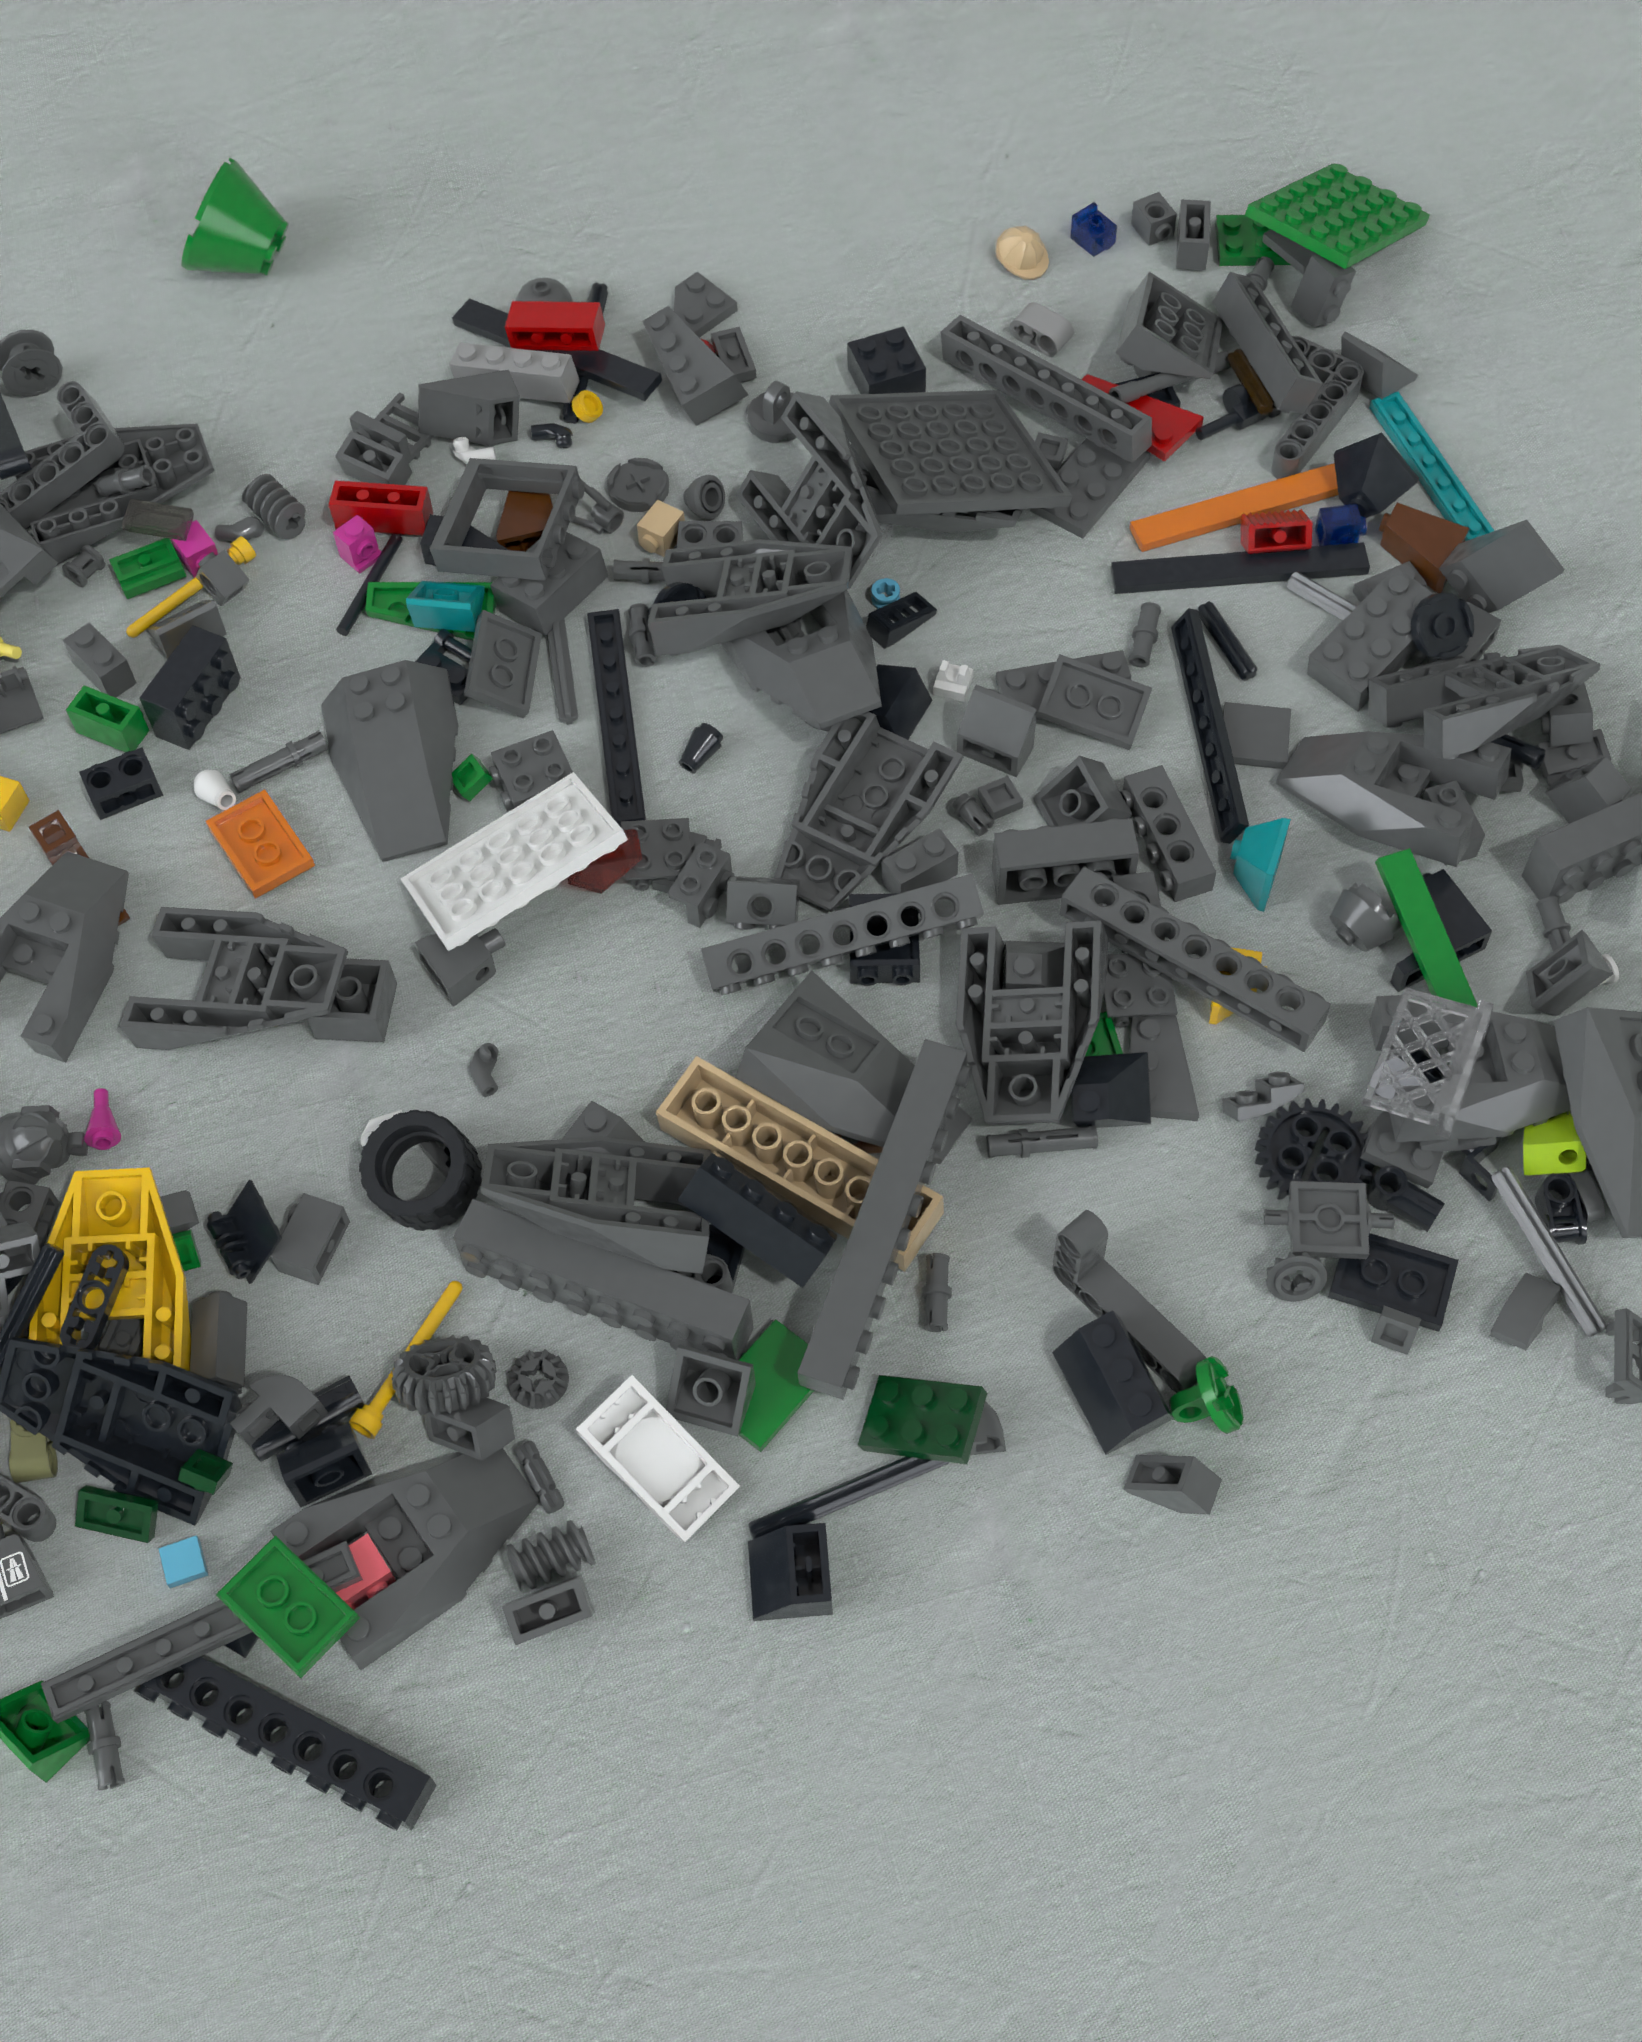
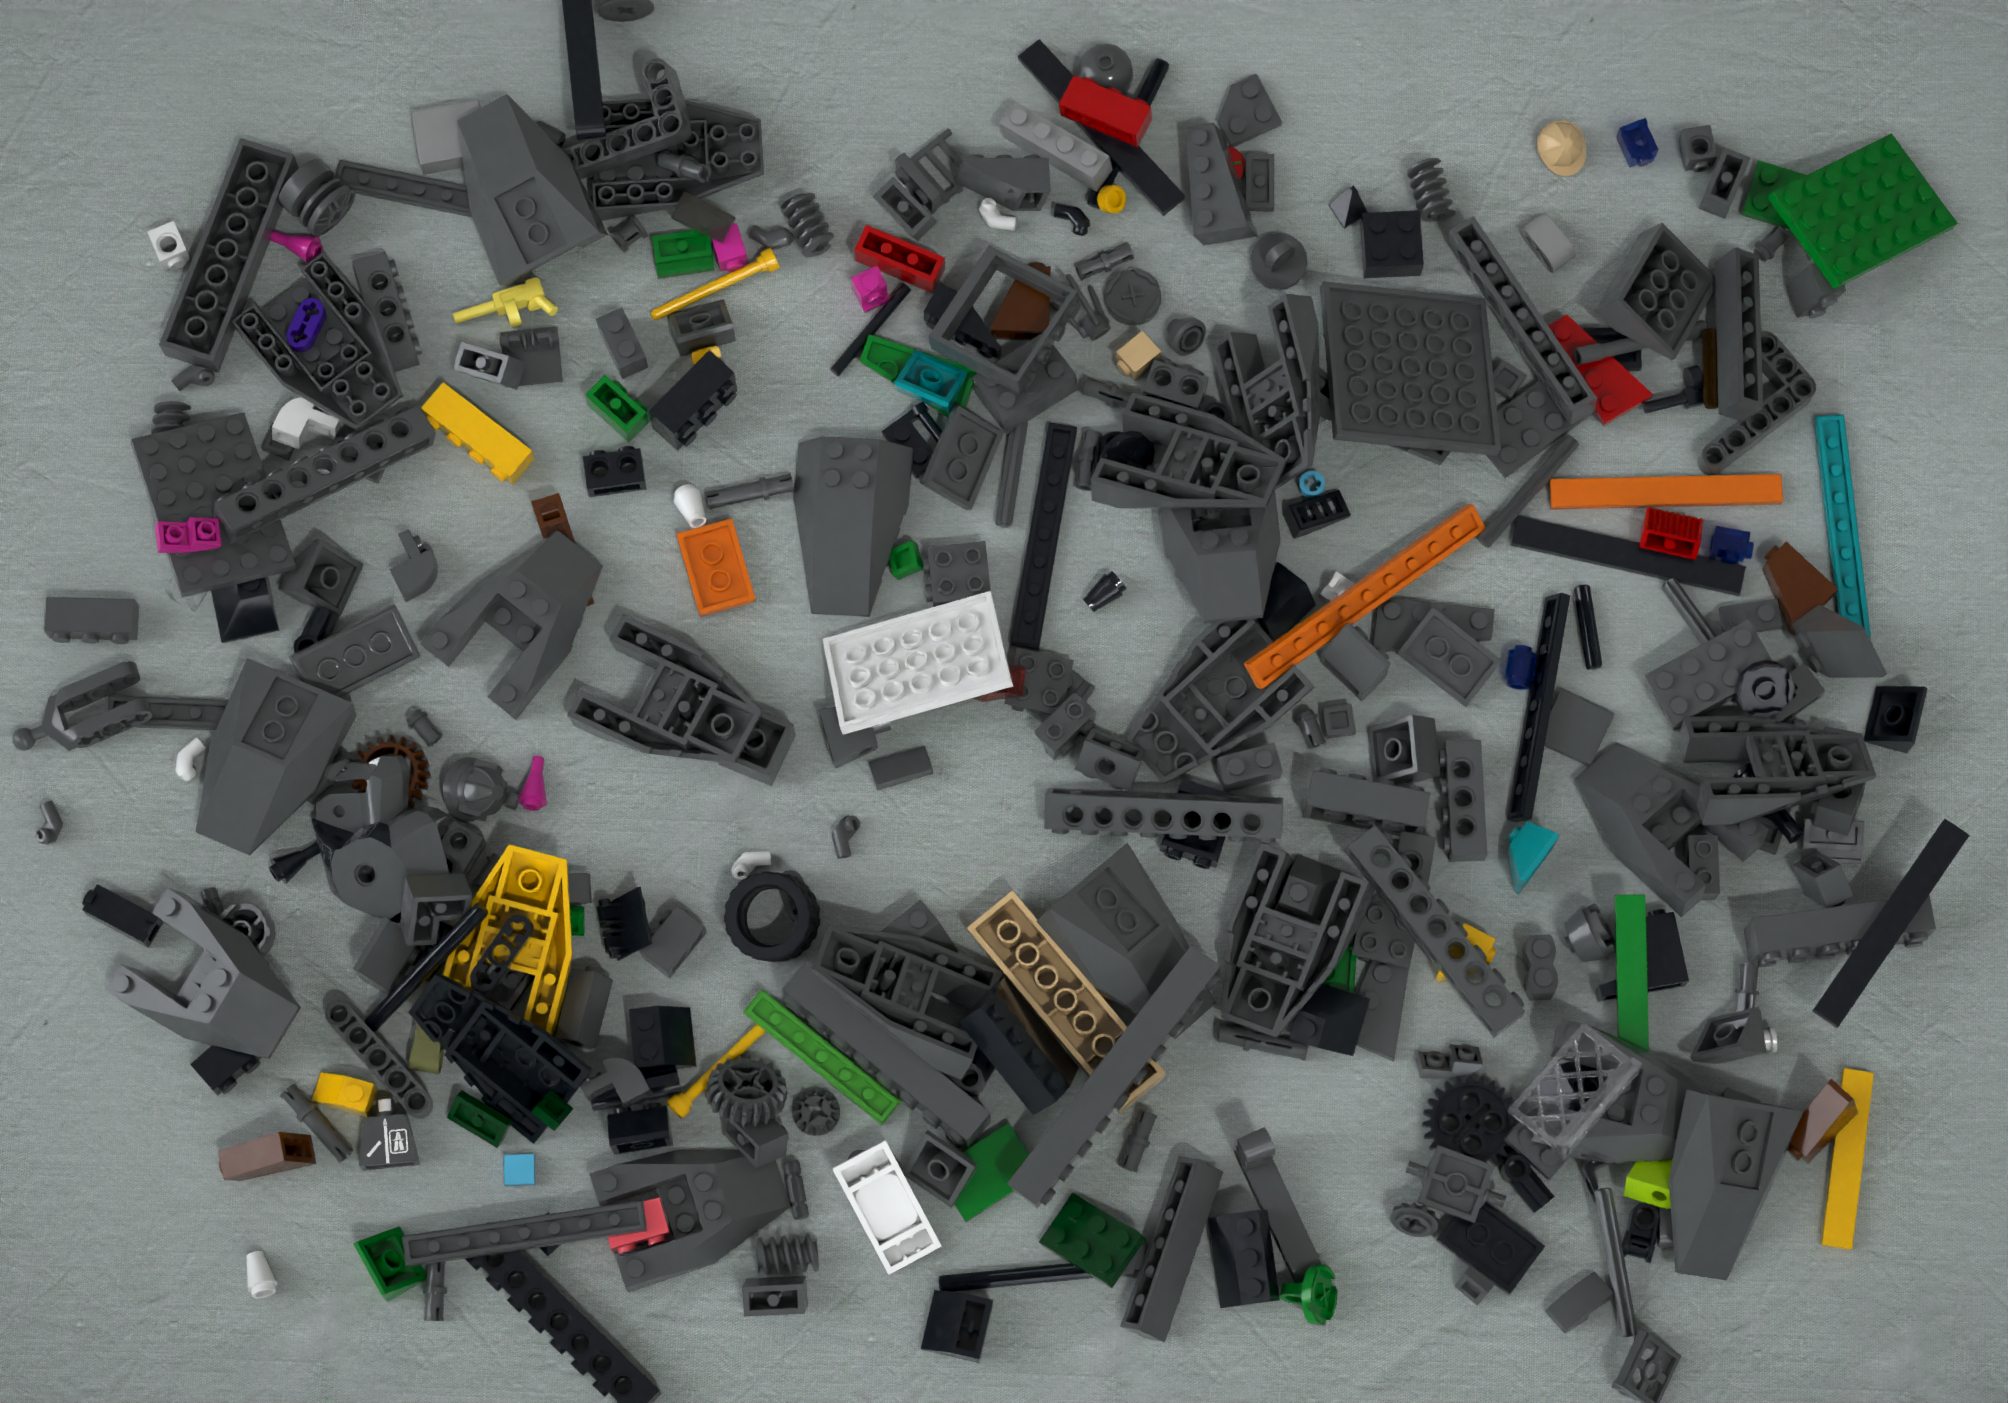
camera: 15 degrees right, 15 degrees up
dark grey brick [196,550,250,606] -> none
green tile [216,1535,360,1679] -> none
dark grey slope [1124,1455,1222,1515] -> none
dark grey pin [1129,602,1161,668] -> none
black slope [1333,432,1419,521] -> none
dark grey slope [1341,331,1418,399] -> none
none -> black slope [629,1006,697,1073]
none -> bright green tile [743,989,901,1126]
none -> dark grey slope [869,746,933,790]
none -> dark grey pin [1075,242,1134,281]
none -> dark grey brick [1120,1156,1223,1342]
none -> orange plate [1244,504,1485,689]
none -> black slope [1329,185,1368,229]
none -> dark grey piece [1407,158,1456,222]
none -> dark grey axle [1478,435,1579,548]
none -> clear blue brick [1504,645,1537,690]
none -> dark grey brick [1522,934,1558,1001]
none -> black slope [1864,686,1928,753]

